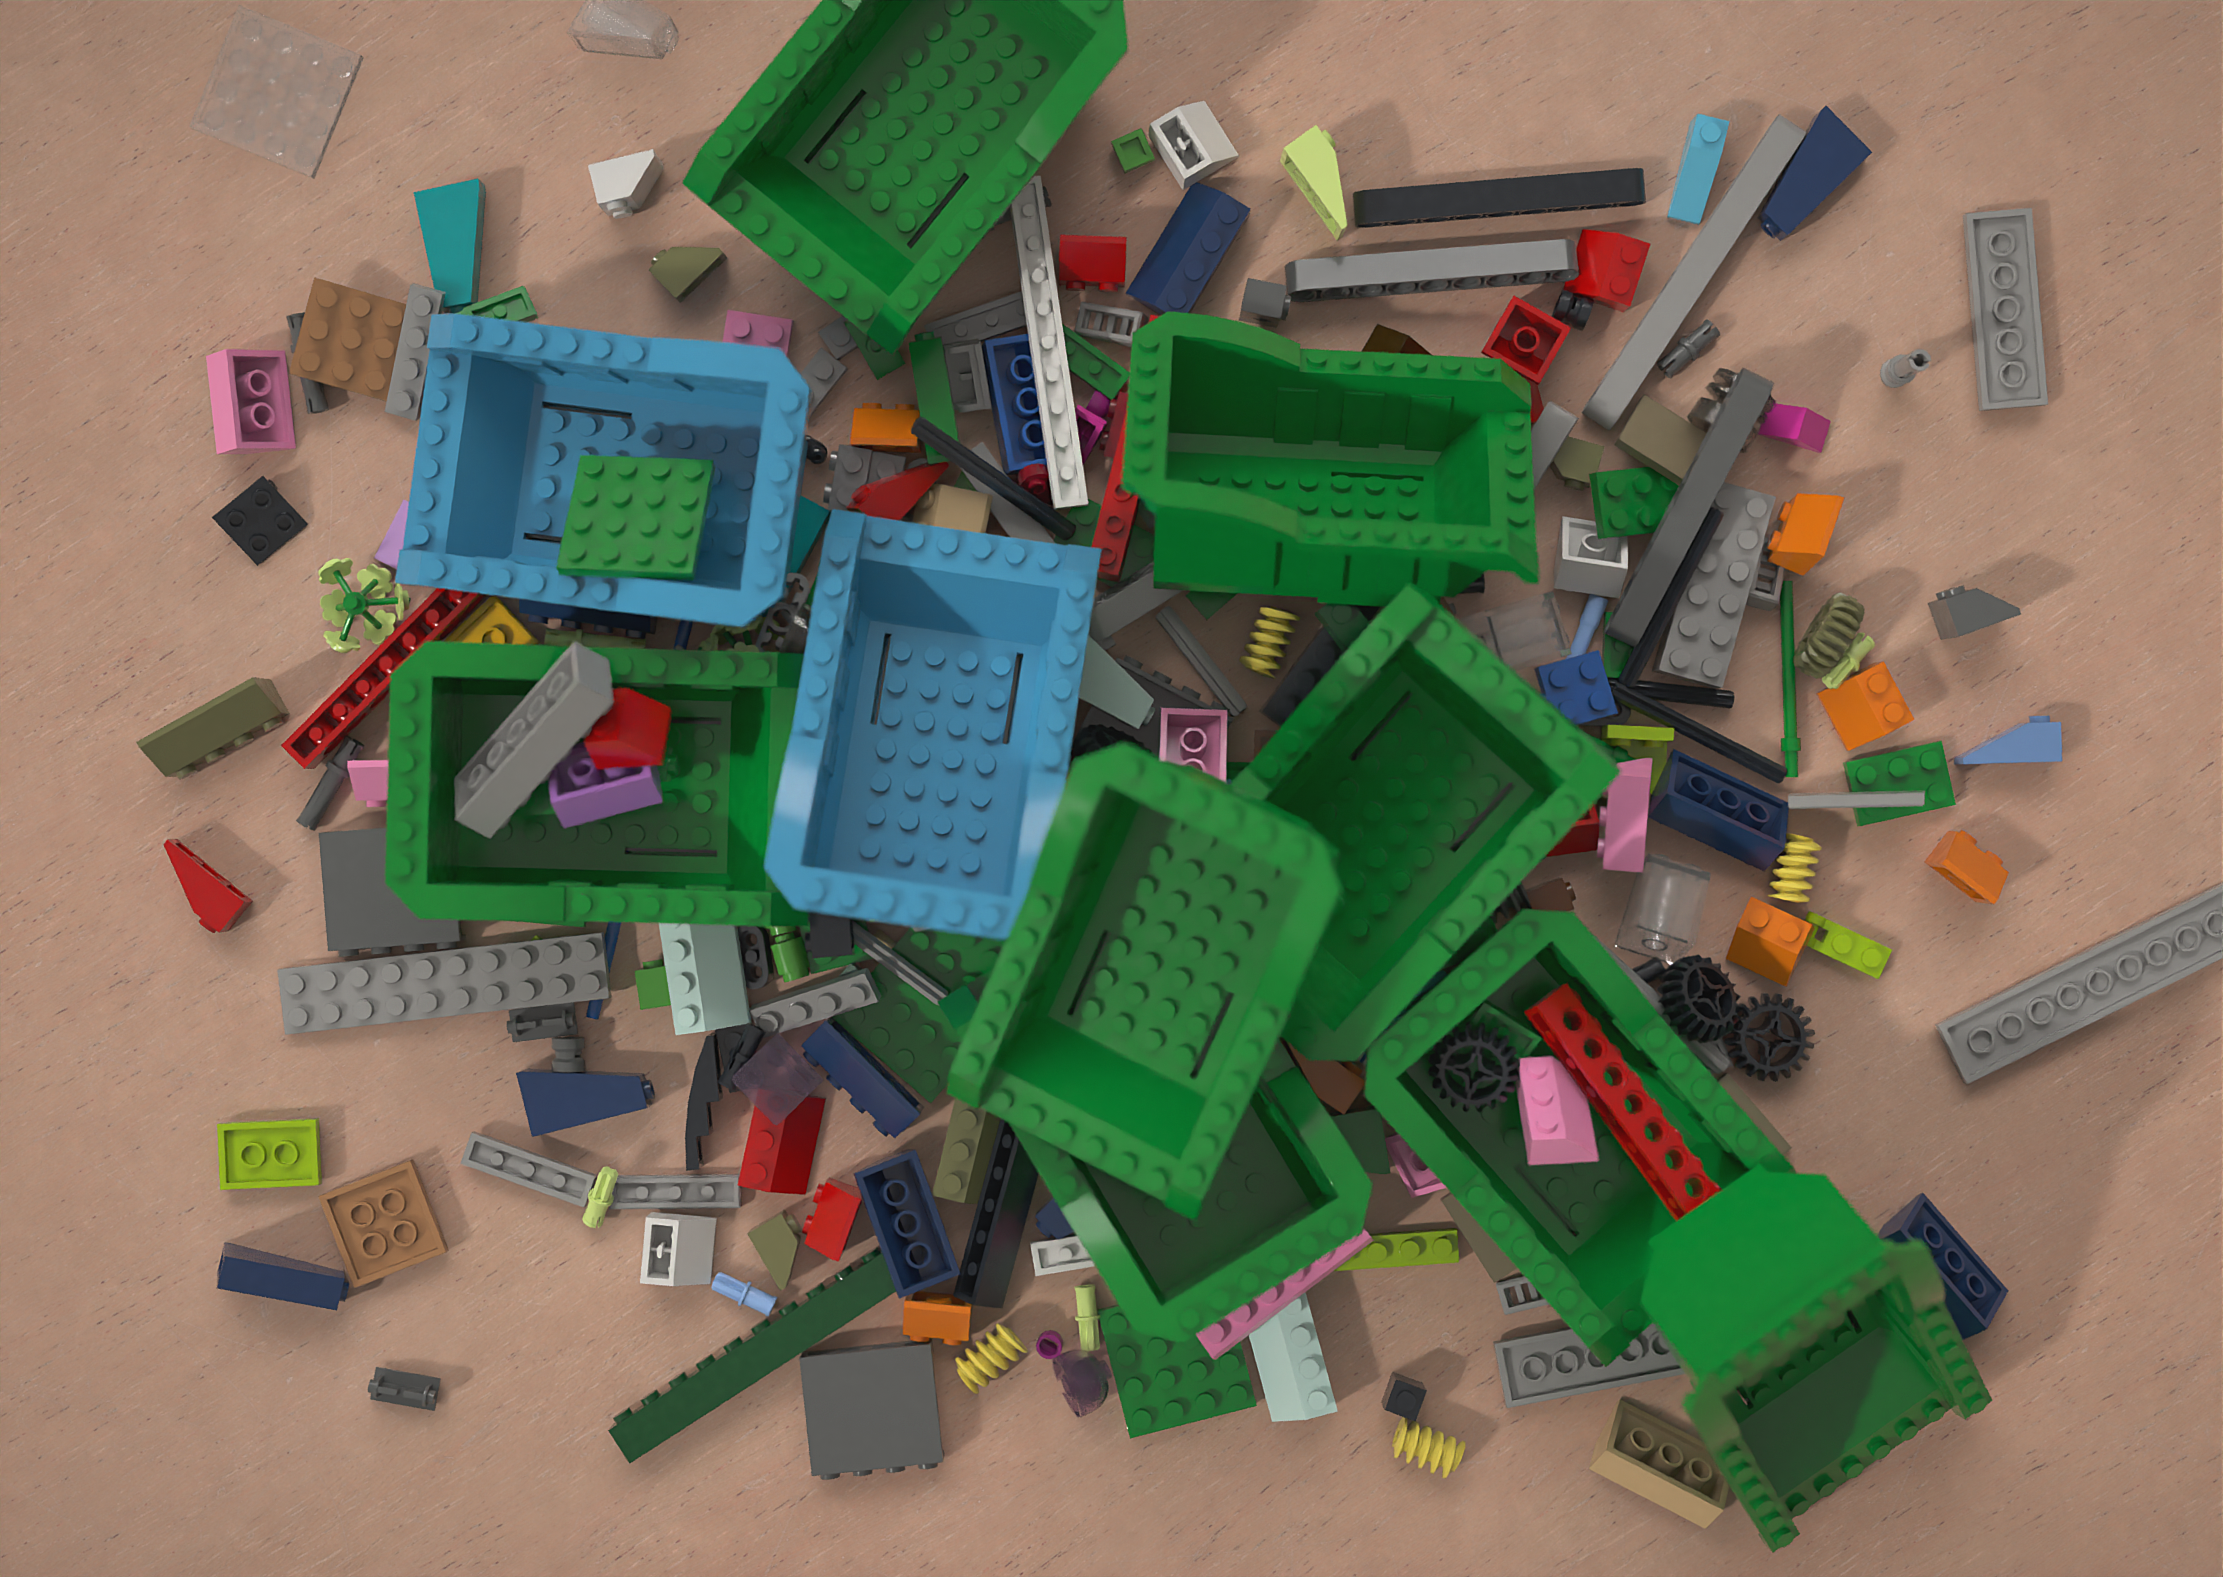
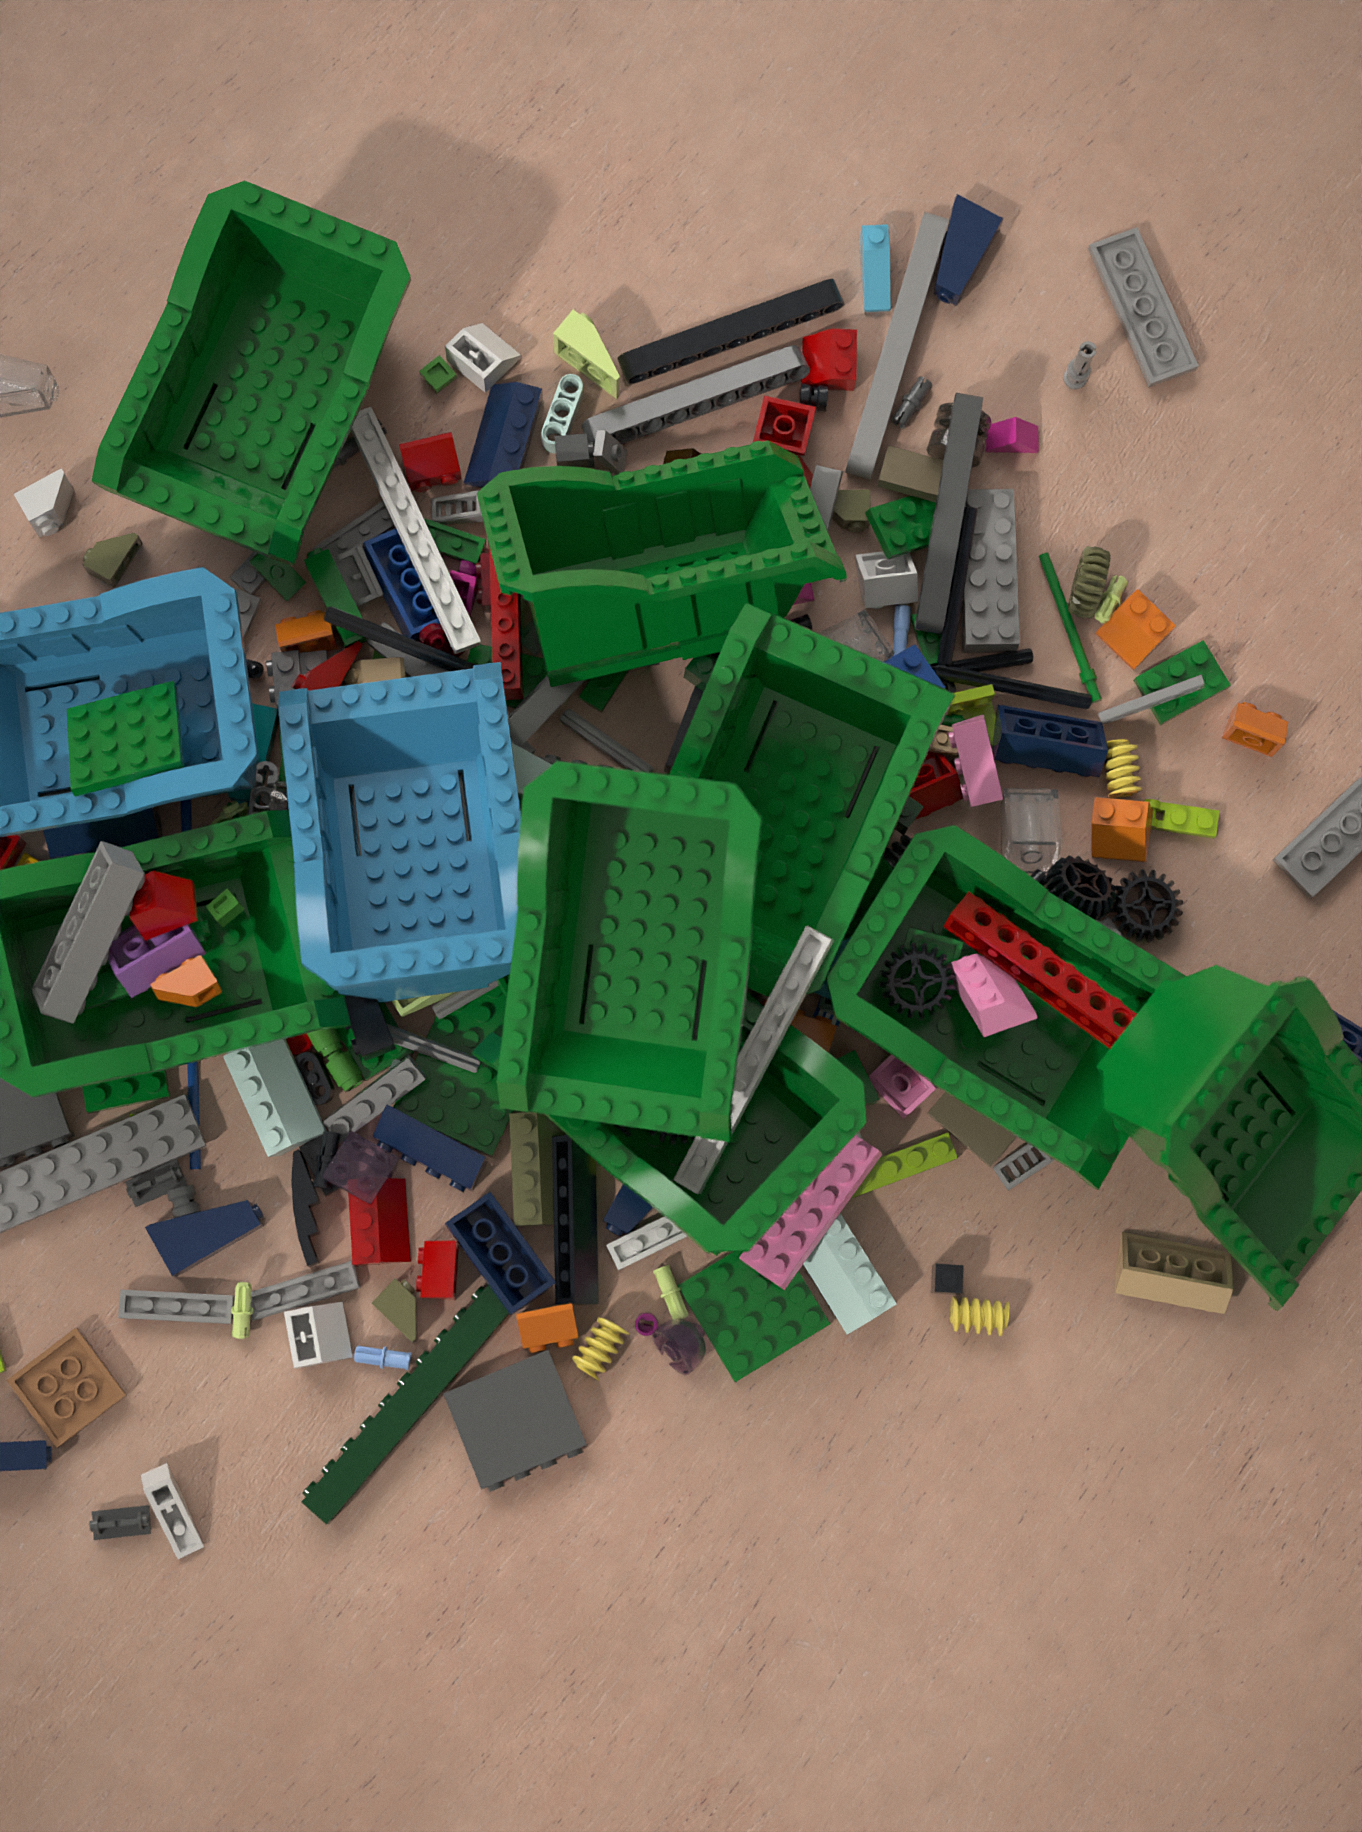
camera: 25 degrees left, 10 degrees down
bright green brick [635,959,671,1010] -> none
light yellow piece [1239,606,1300,679] -> none
light grey plate [1493,1323,1686,1408] -> none
light grey slope [1746,537,1785,611] -> none
orange slope [1766,493,1845,576] -> none
dark grey slope [1928,585,2021,640] -> none
medium blue slope [1954,716,2062,764] -> none
none -> white slope [141,1463,204,1559]
none -> orange slope [150,955,222,1007]
none -> bright green plate [206,888,244,927]
none -> light aqua beam [542,374,583,453]
none -> light grey plate [593,430,627,475]
none -> white plate [674,926,834,1194]

